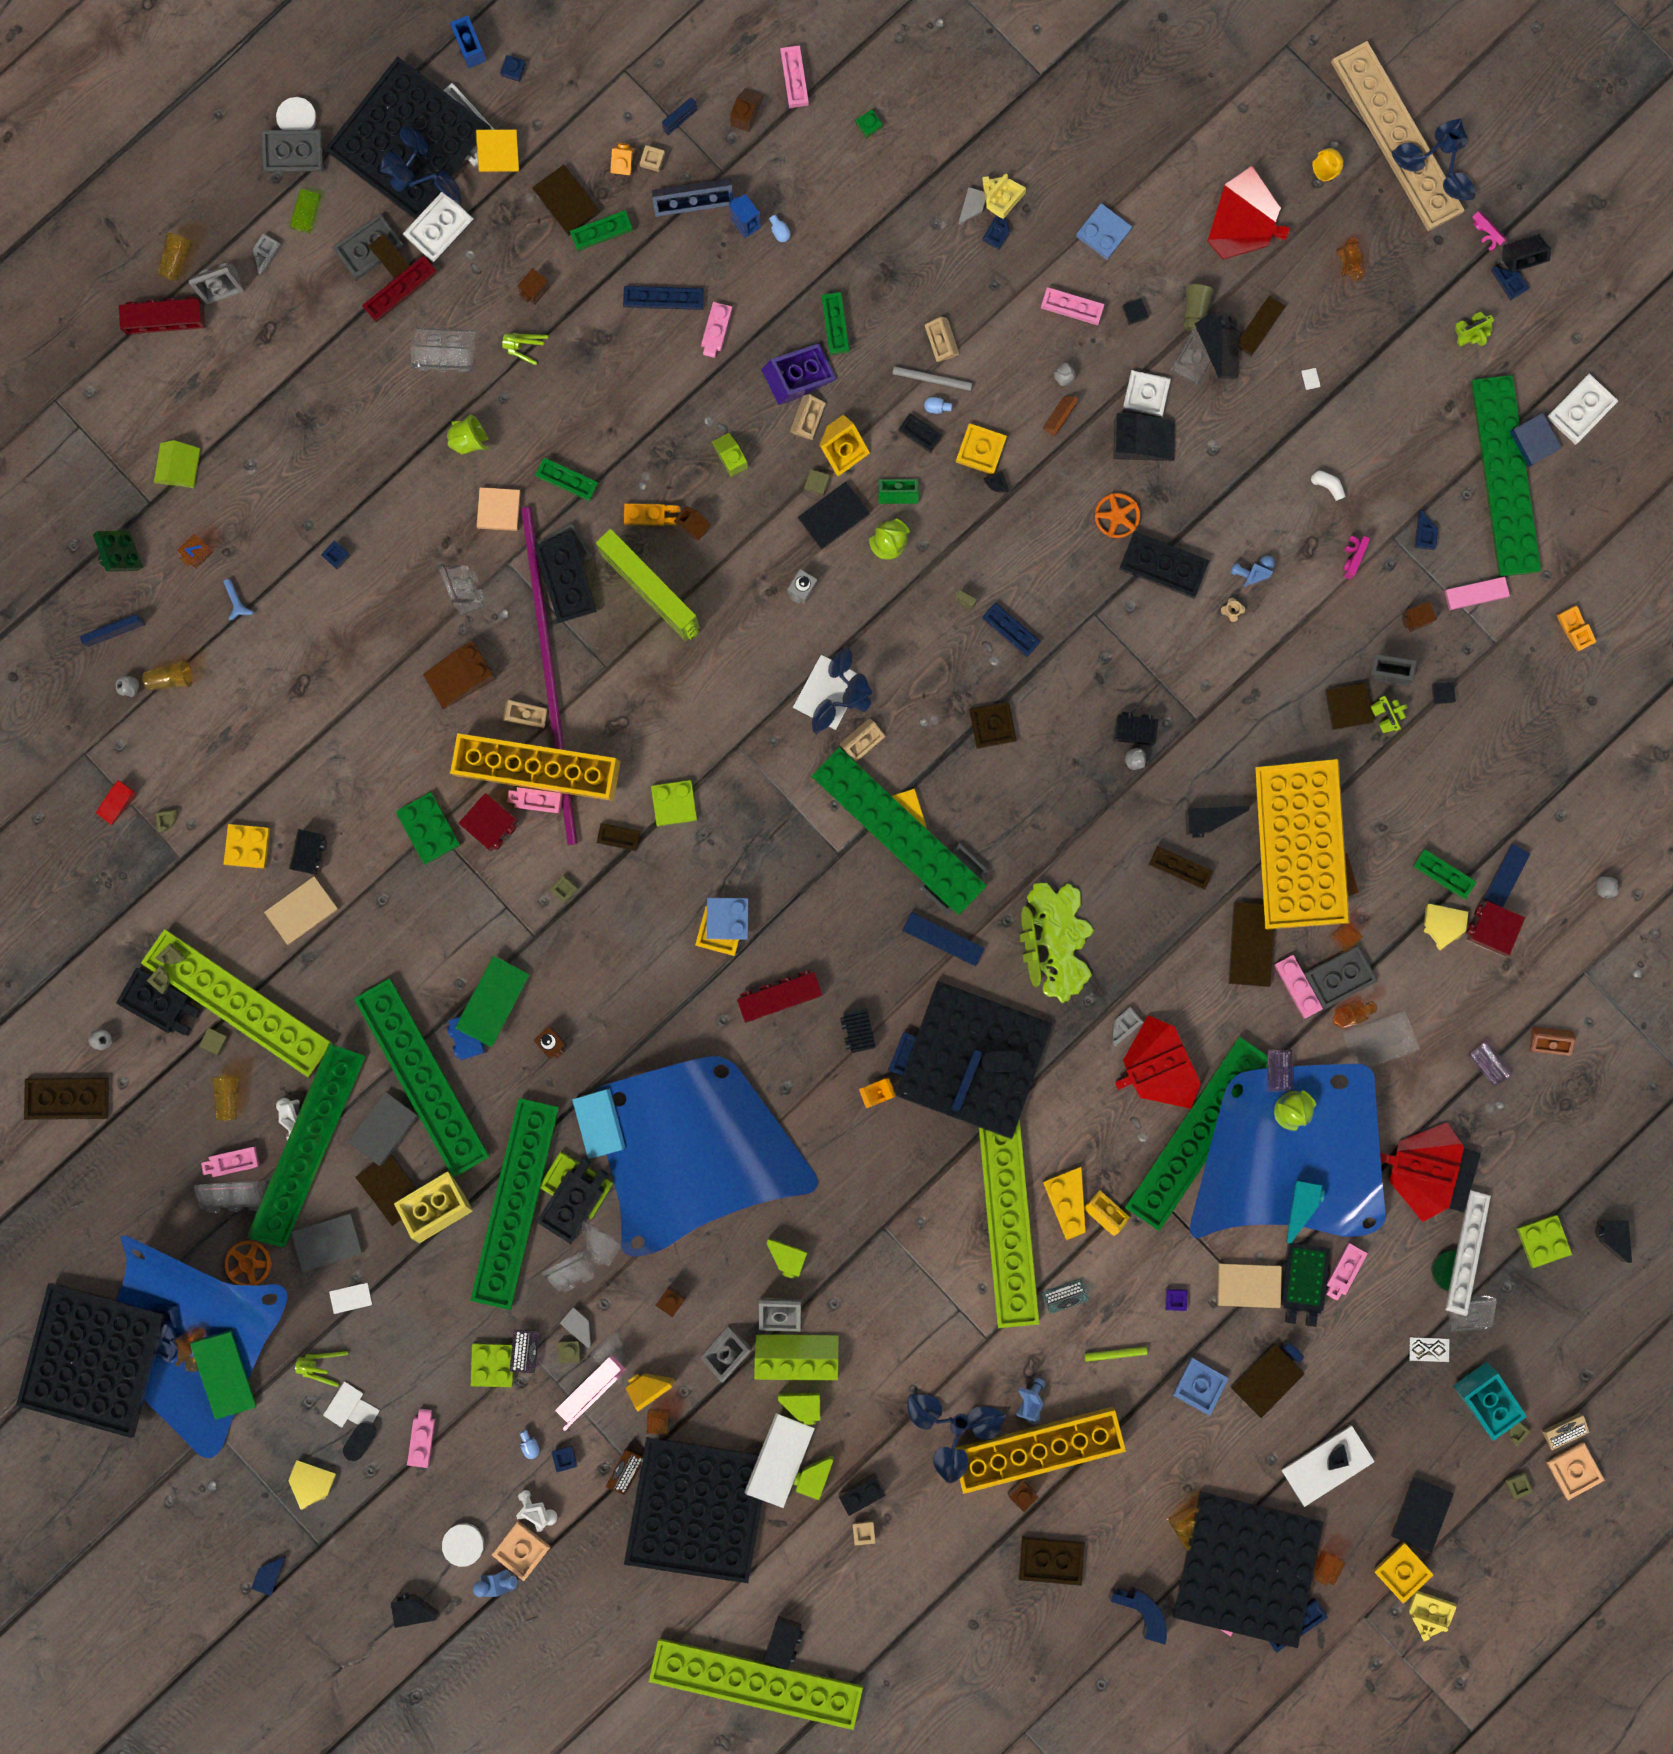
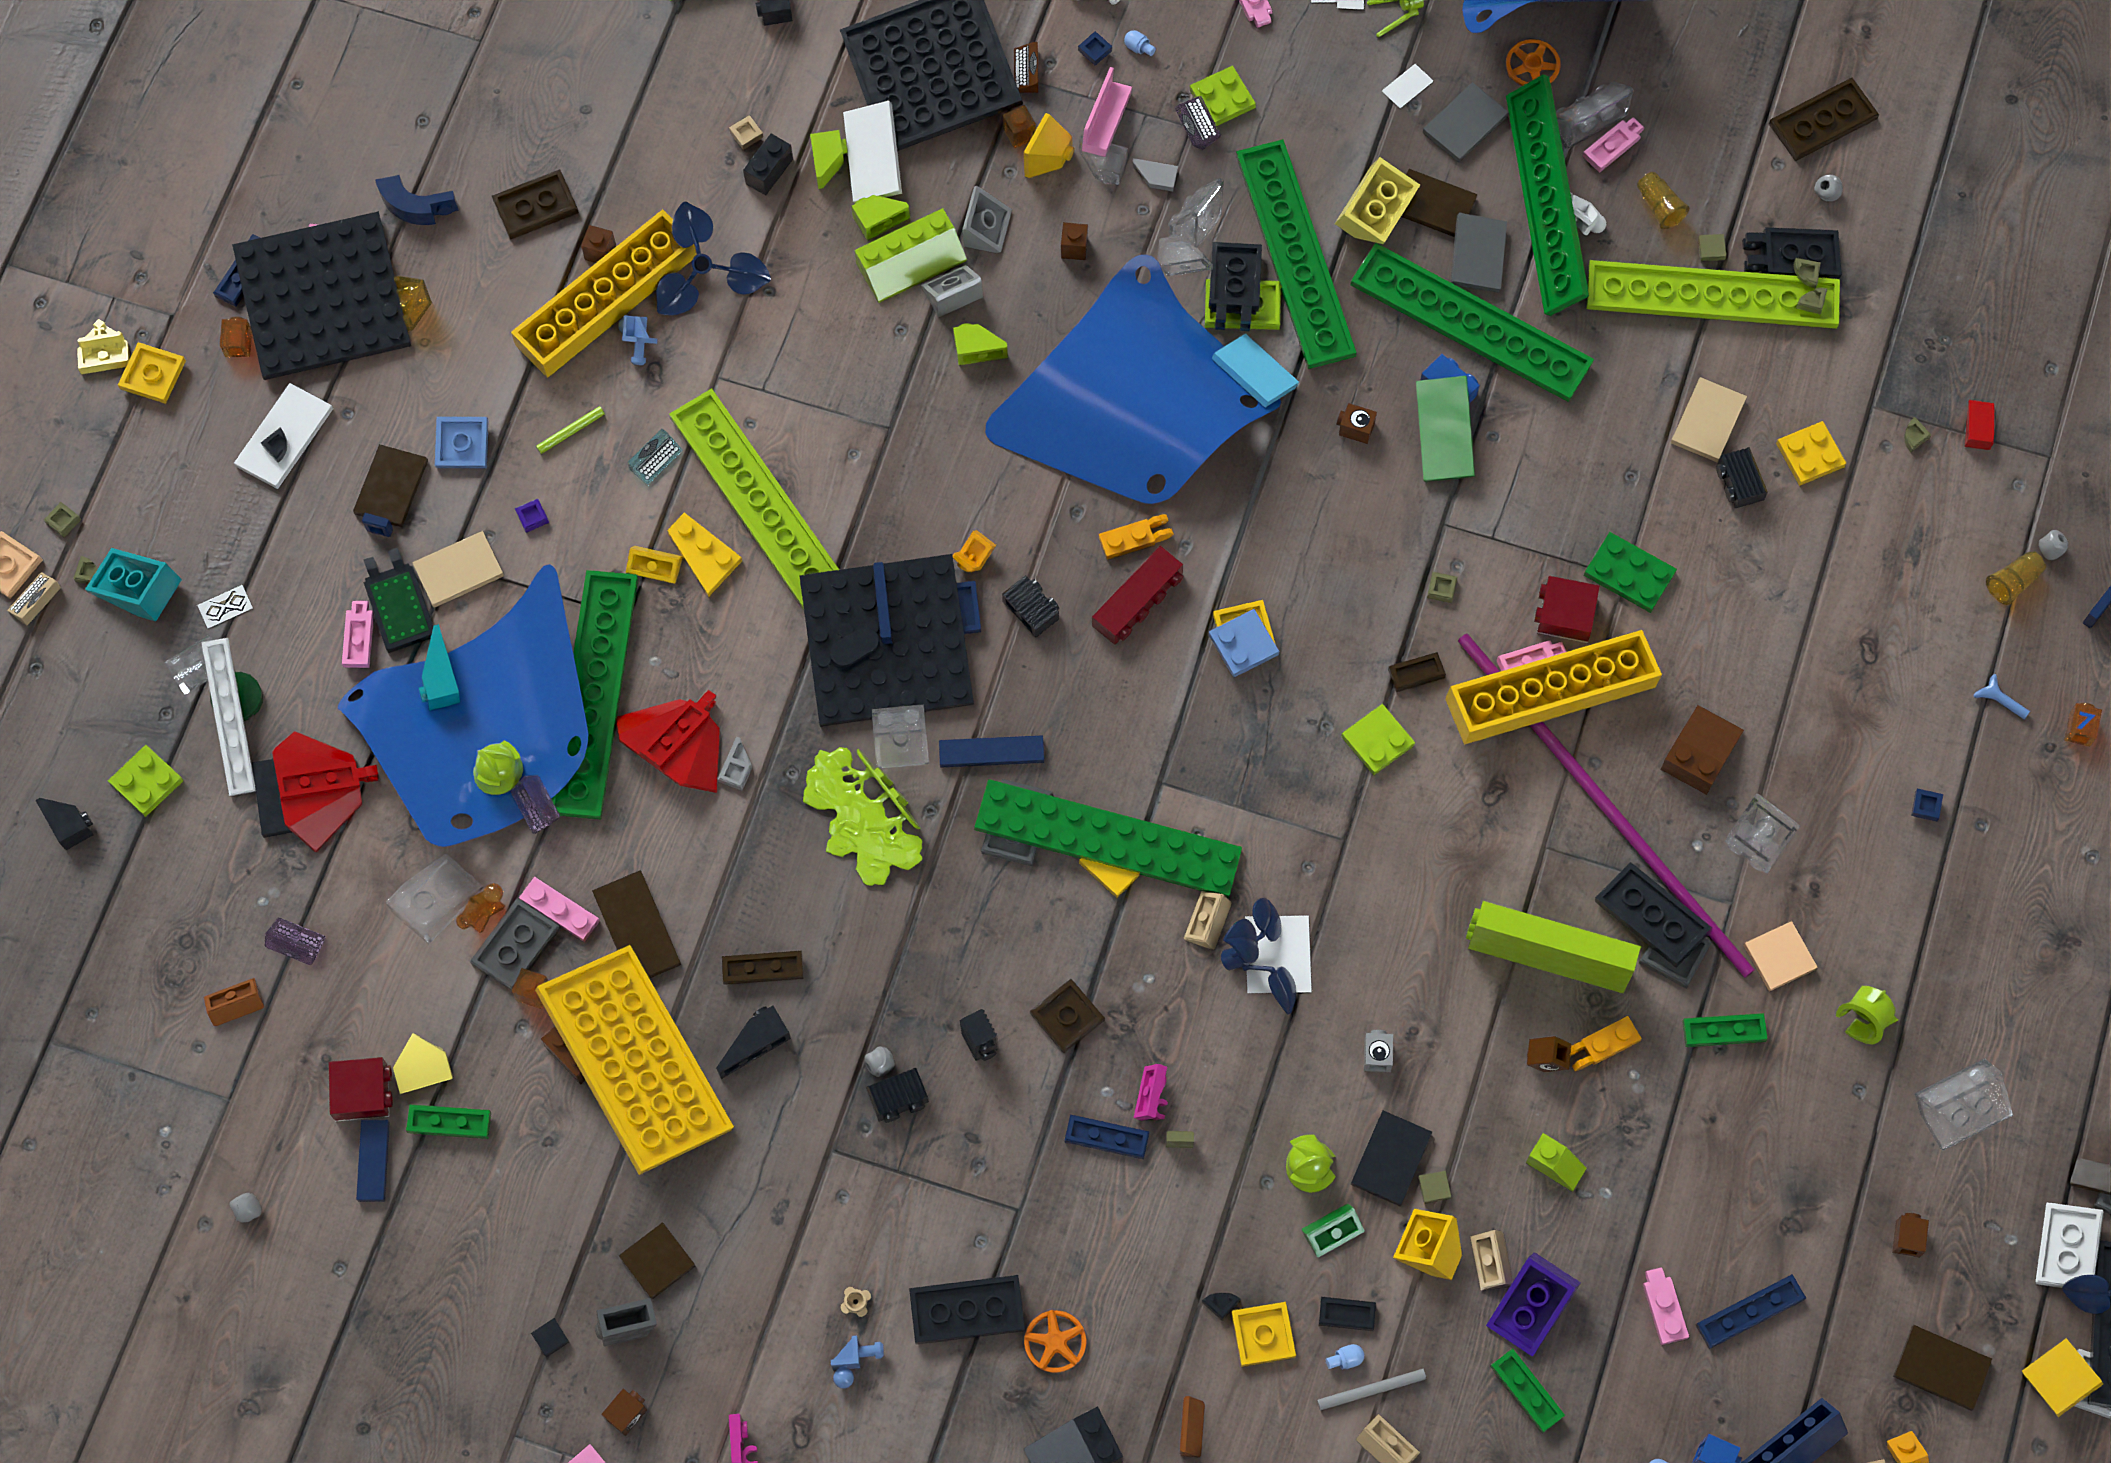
camera: 150 degrees right, 15 degrees down
dark red plate [362,255,437,323] -> none
lime plant [502,333,549,365] -> none
tan slope [503,700,548,729] -> none
olive plate [558,1340,581,1364] -> none
green plate [570,210,633,252] -> none
lime hips [1371,696,1408,733] -> none
black tile [1391,1477,1454,1553] -> none
none -> clear slope [872,705,929,768]
none -> black brick [959,1009,998,1061]
none -> light orange hinge [1099,514,1174,560]
none -> dark pink plate [1134,1064,1168,1121]

